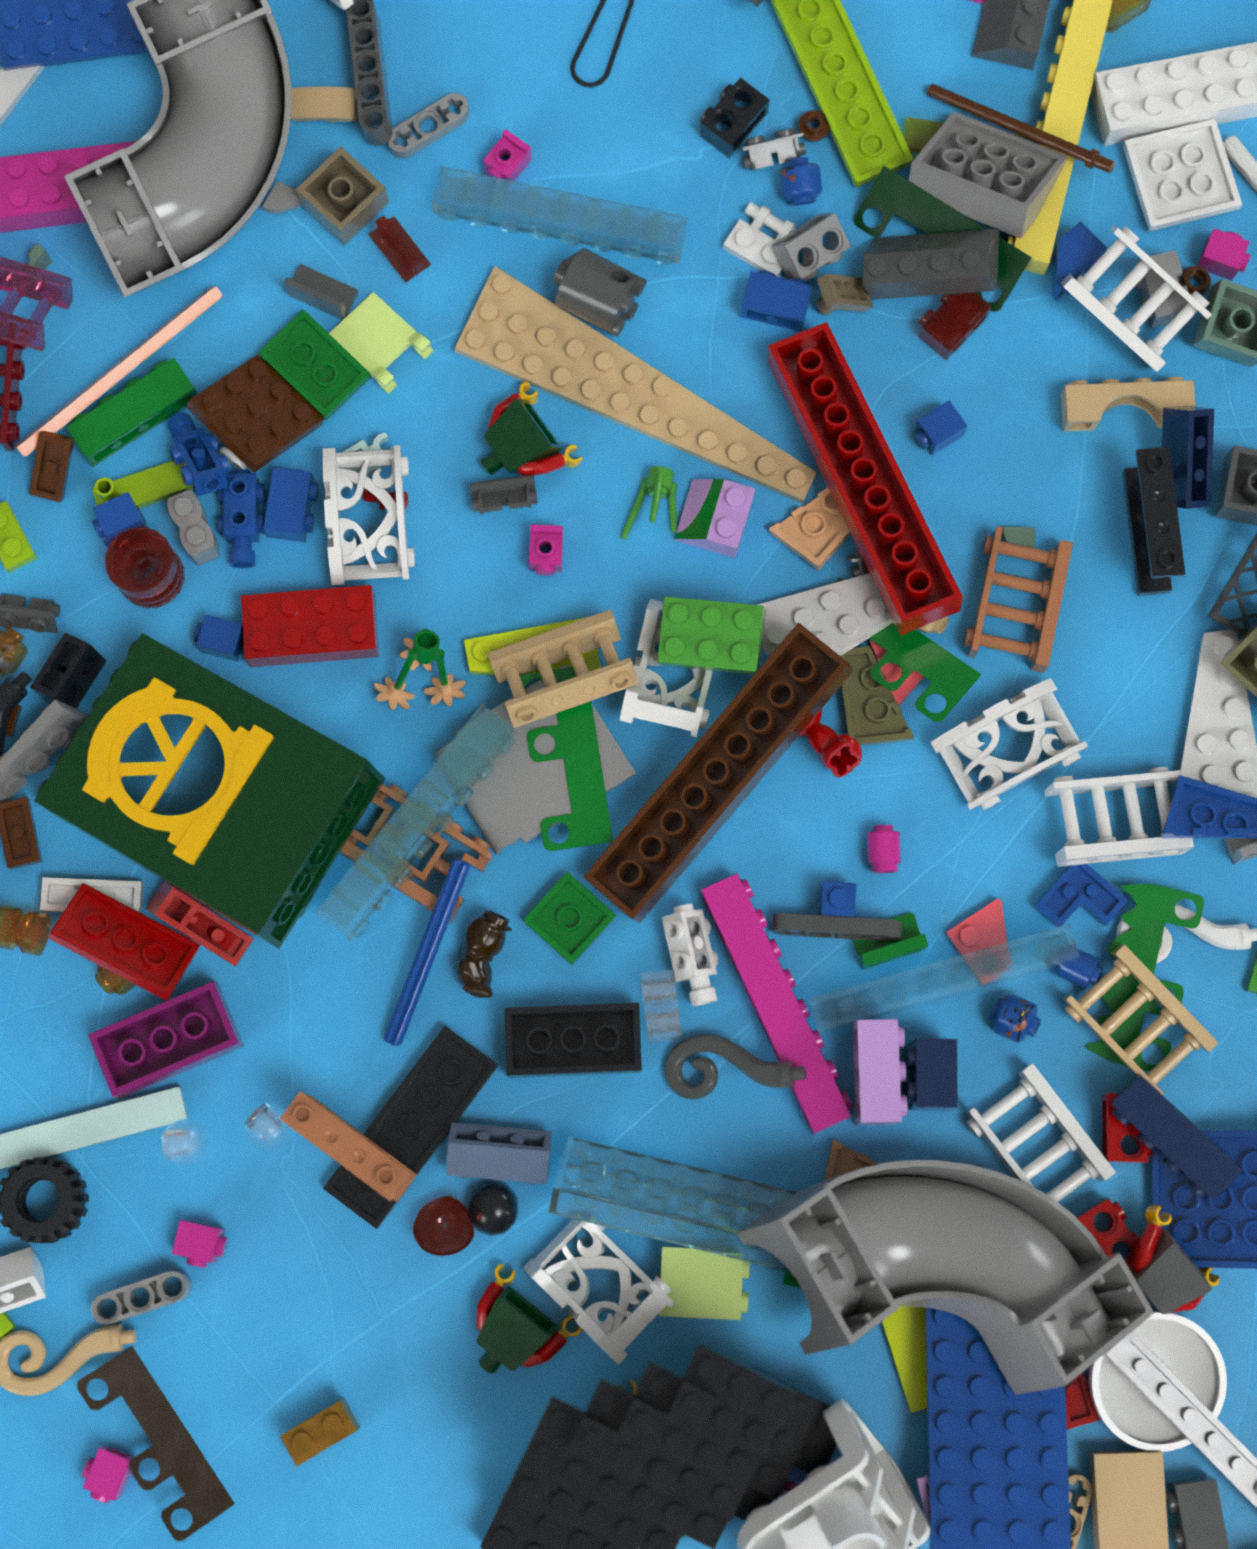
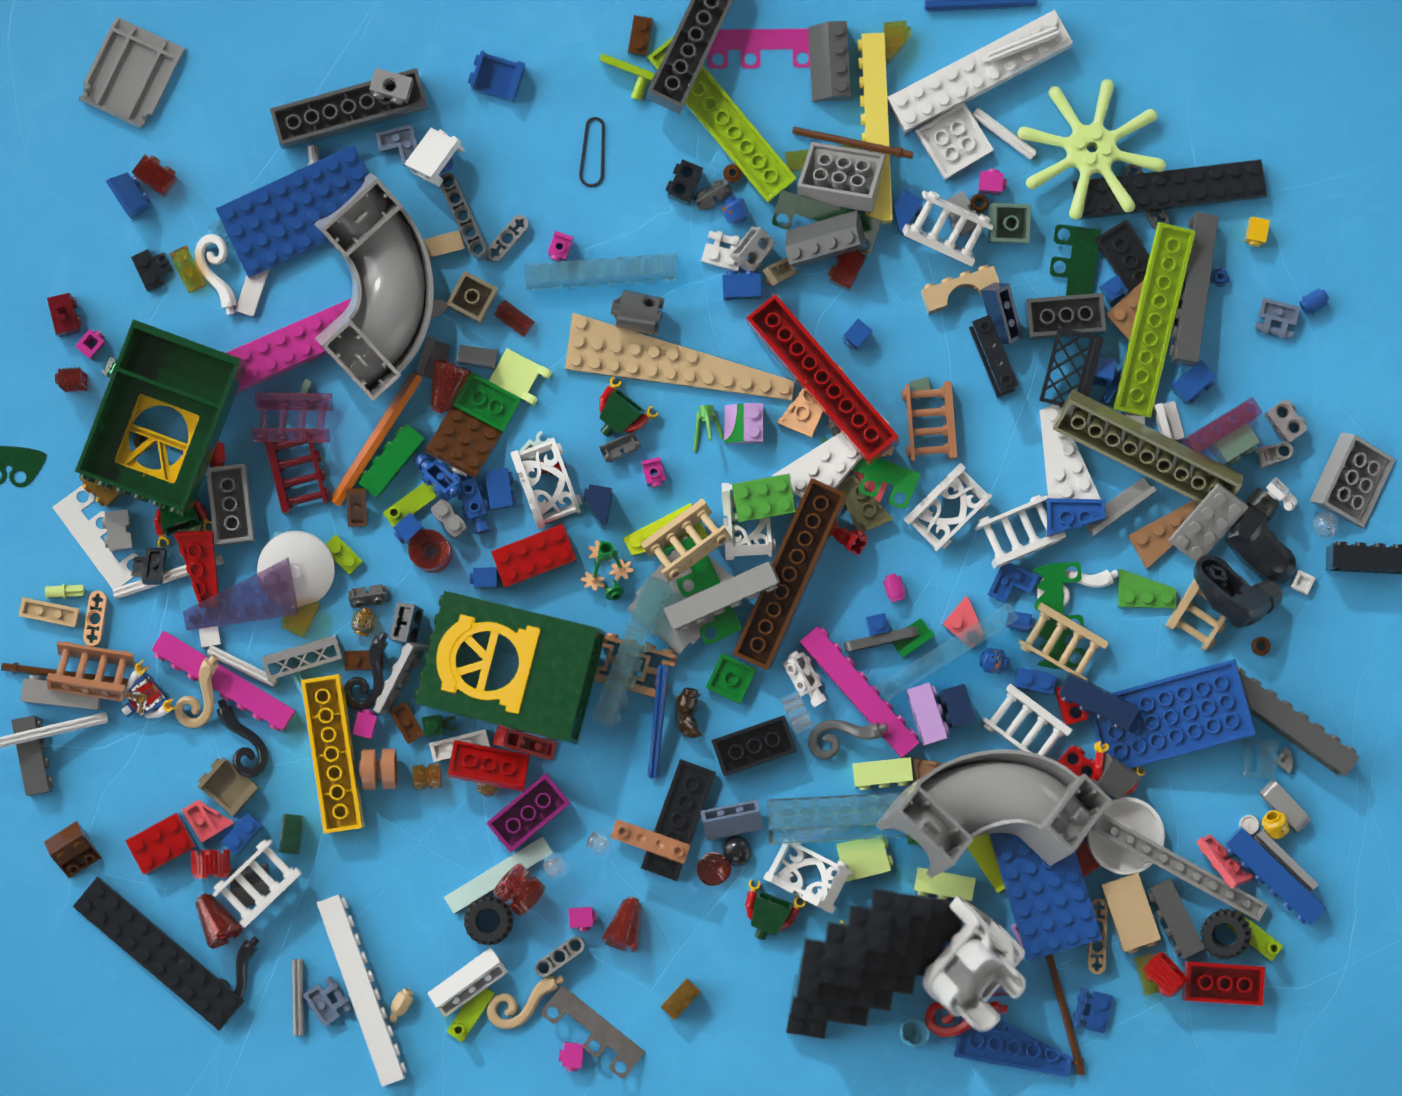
camera: 20 degrees left, 5 degrees up
none -> dark grey panel [416,336,450,381]
none -> dark green brick [422,715,457,737]
none -> clear red cone [430,359,472,414]
none -> clear red wheel [494,863,546,916]
none -> dark blue slope [583,484,613,529]
none -> clear red cone [601,896,642,953]
none -> green plate [604,579,624,601]
none -> light grey brick [664,561,781,632]
none -> yellowish green brick [852,757,913,790]
none -> yellowish green brick [913,867,976,901]
none -> blue brick [1013,667,1057,696]

